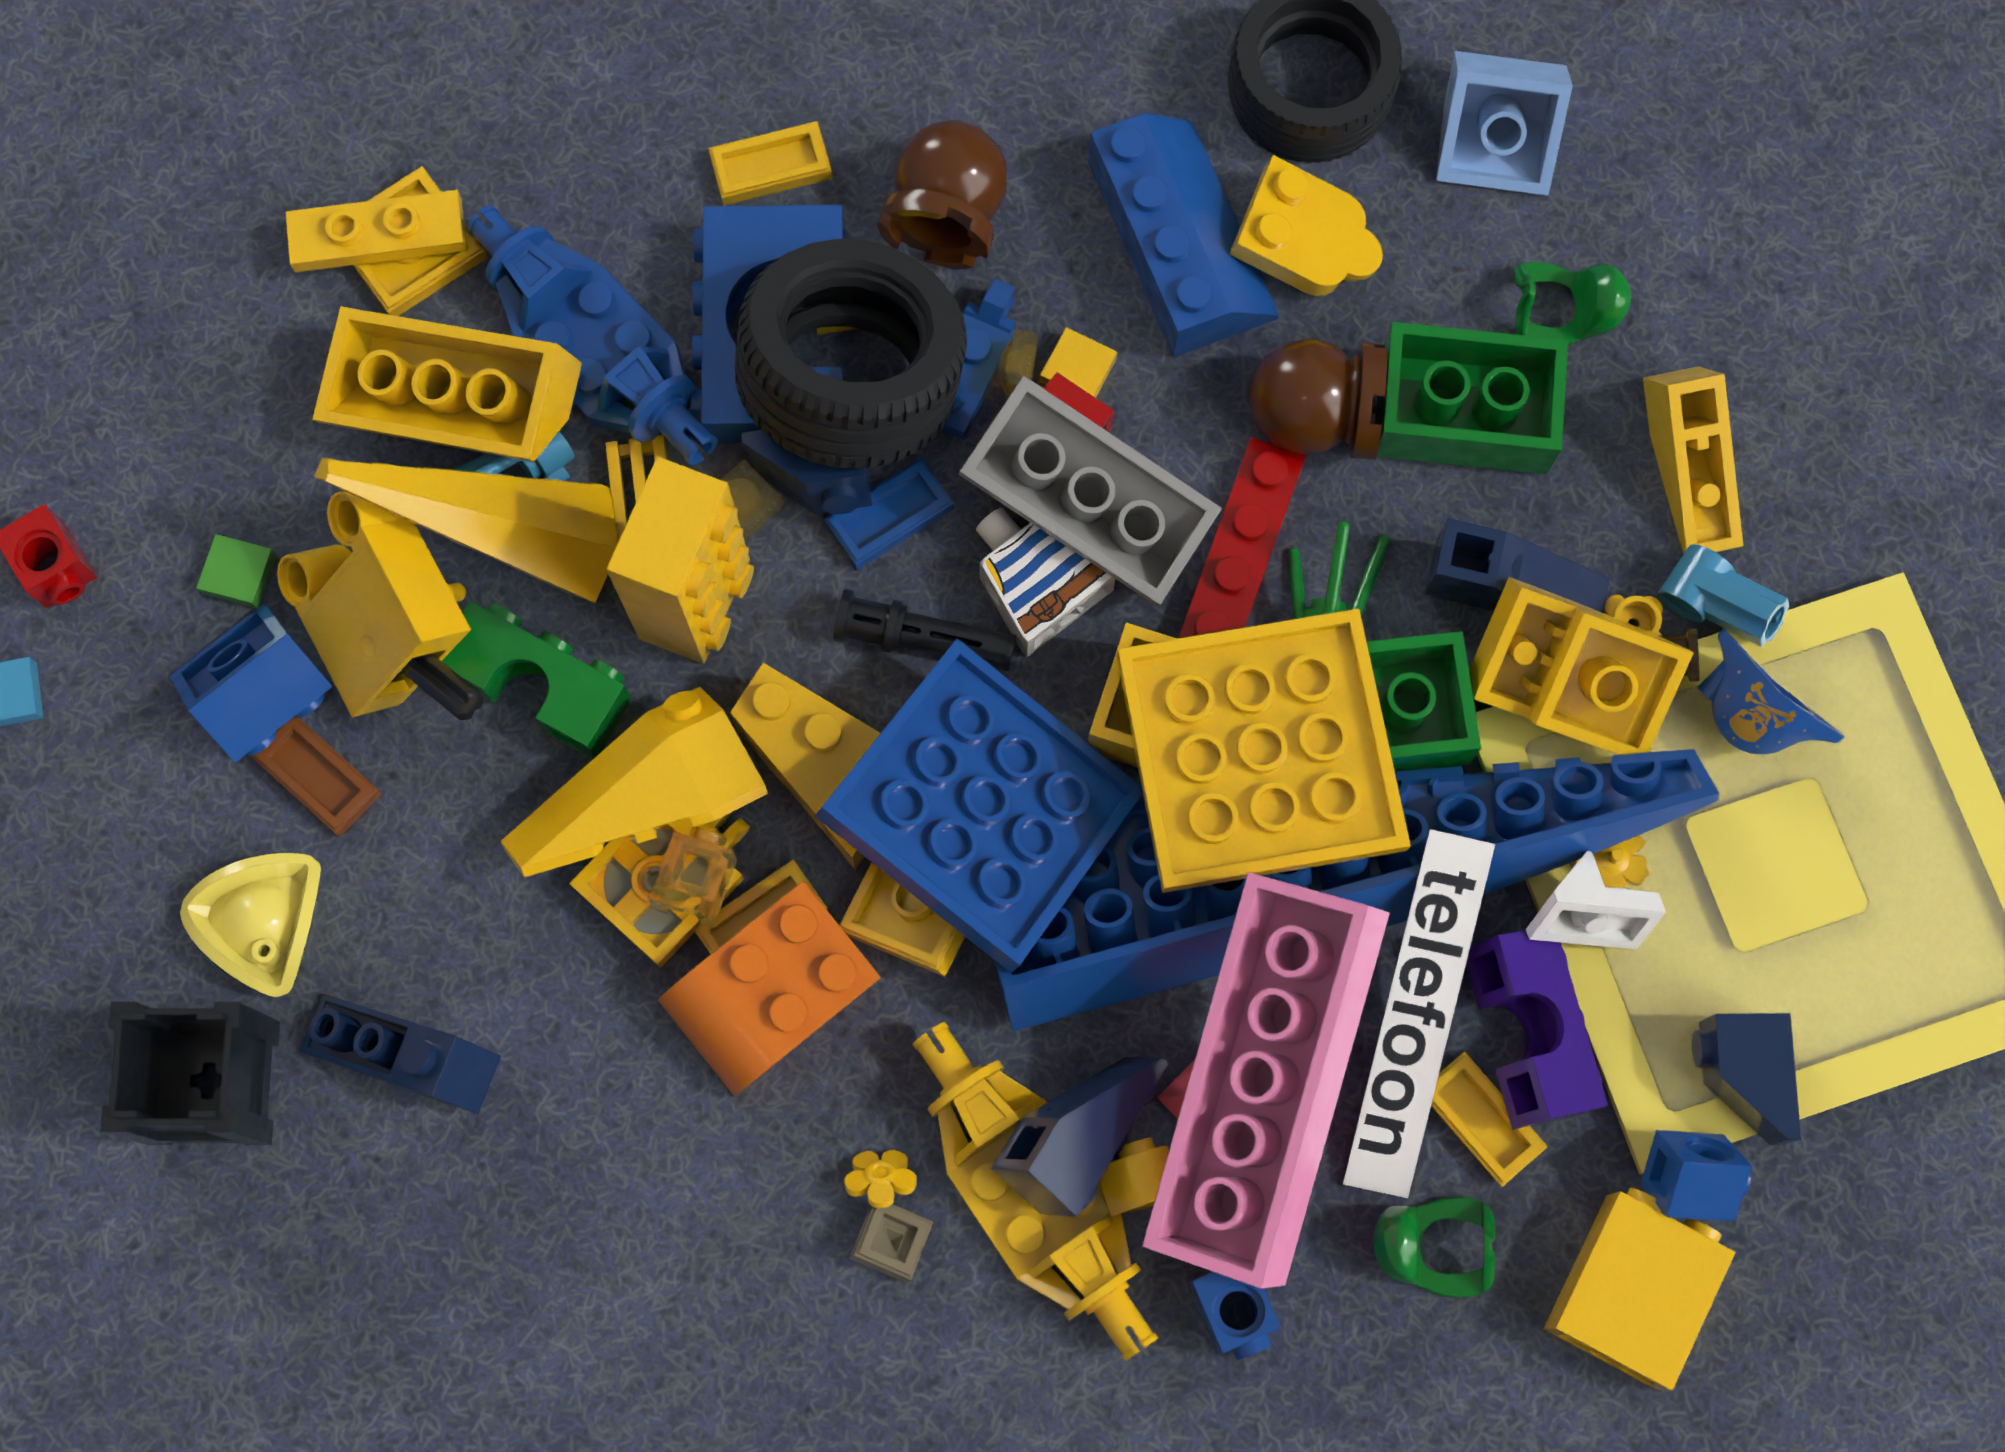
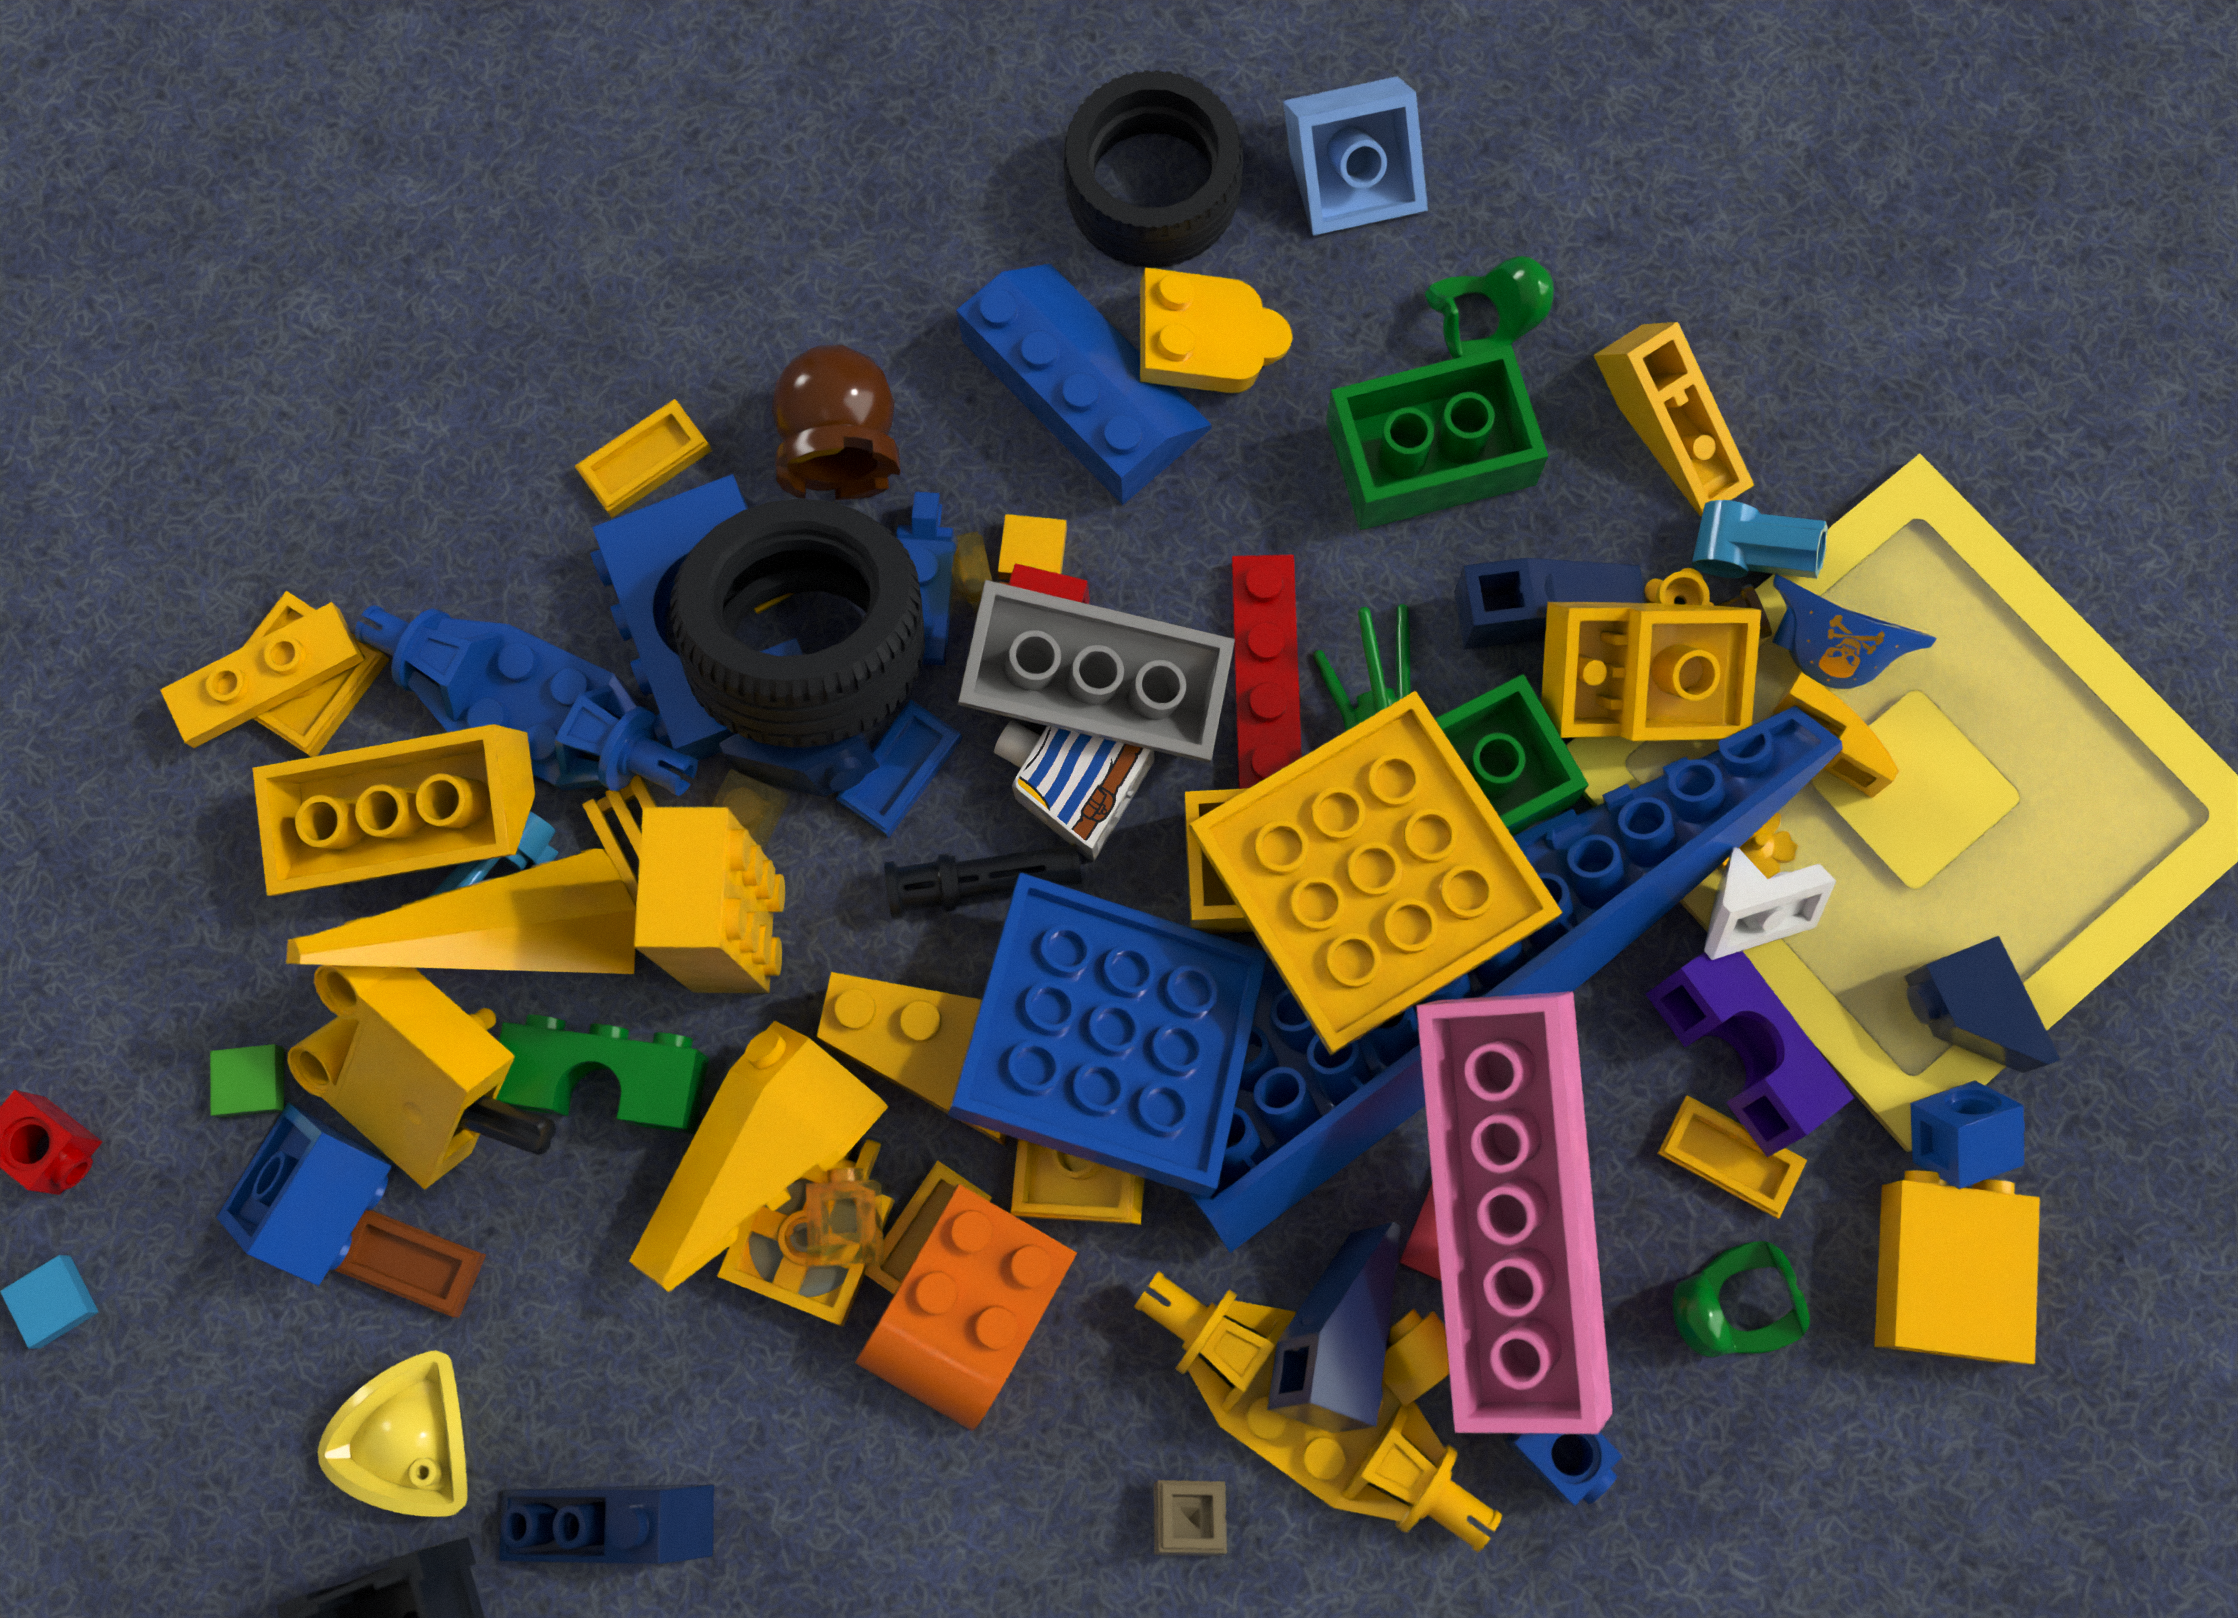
camera: 15 degrees left, 0 degrees up
yellow plant [844,1150,917,1208] -> none
reddish brown tile [1248,338,1387,460] -> none
white sticker [1343,829,1495,1198] -> none
none -> yellow slope [1772,672,1899,798]

